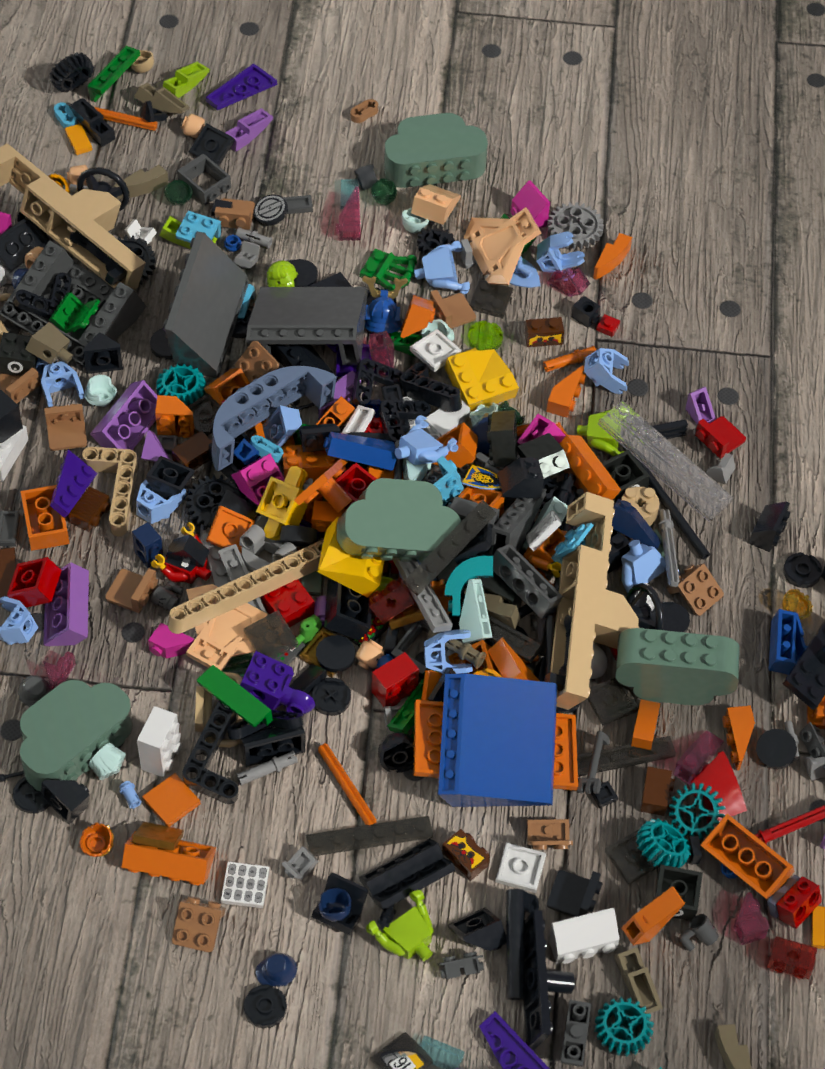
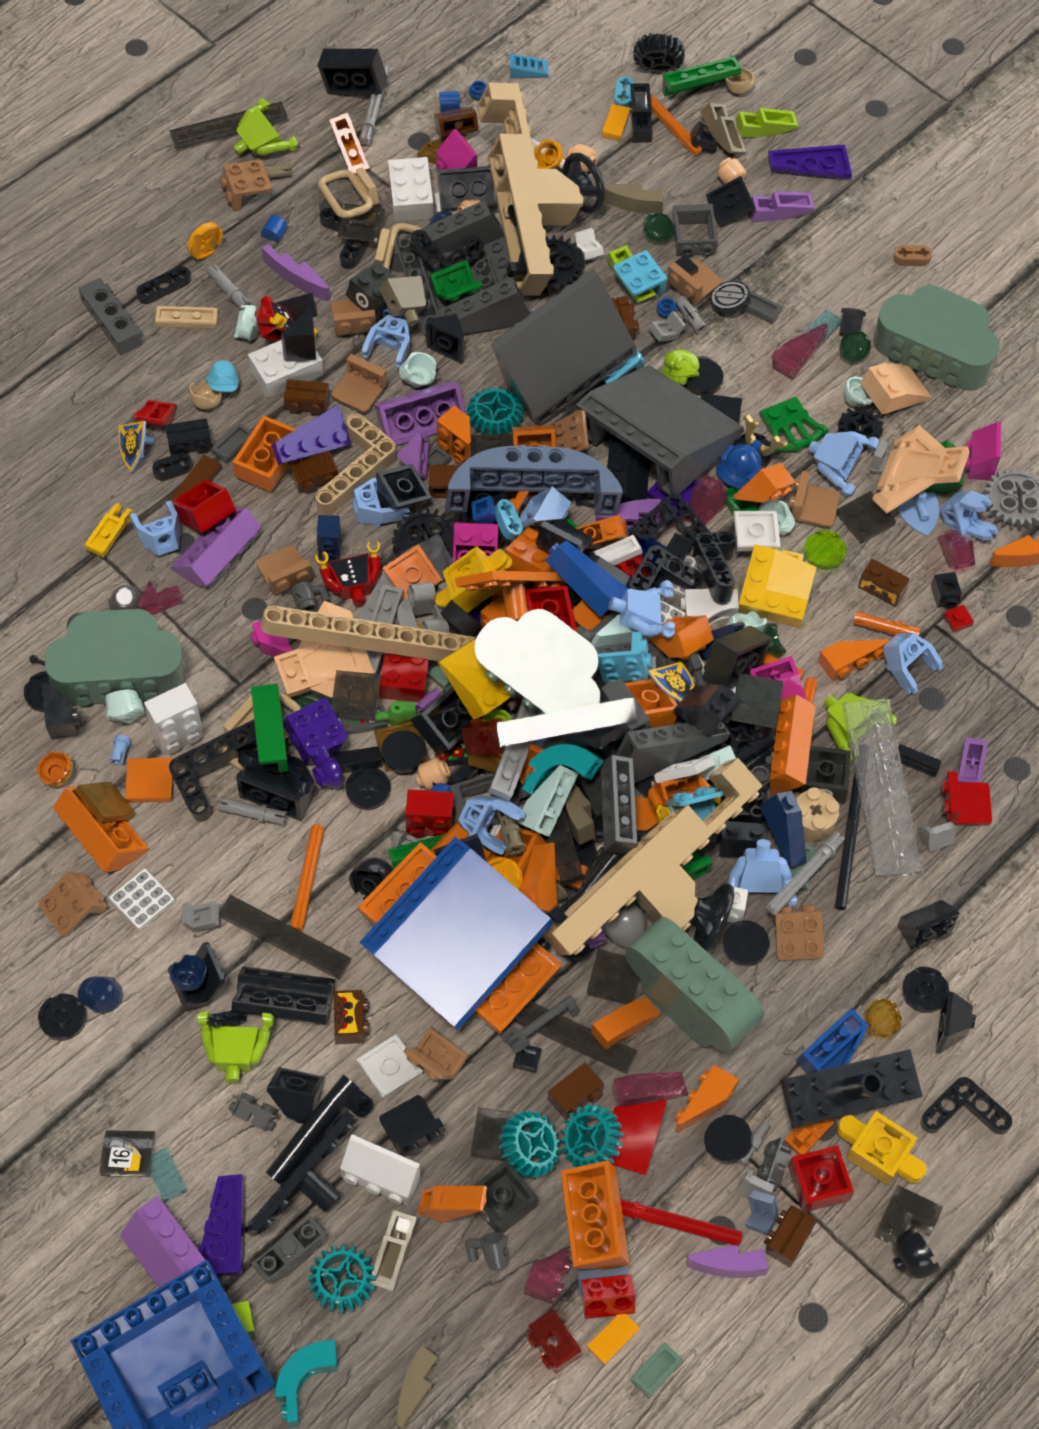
camera: 40 degrees right, 5 degrees up
black slope [166,534,210,568] -> none
black tile [688,836,702,865] -> none
none -> reddish brown brick [284,379,330,414]

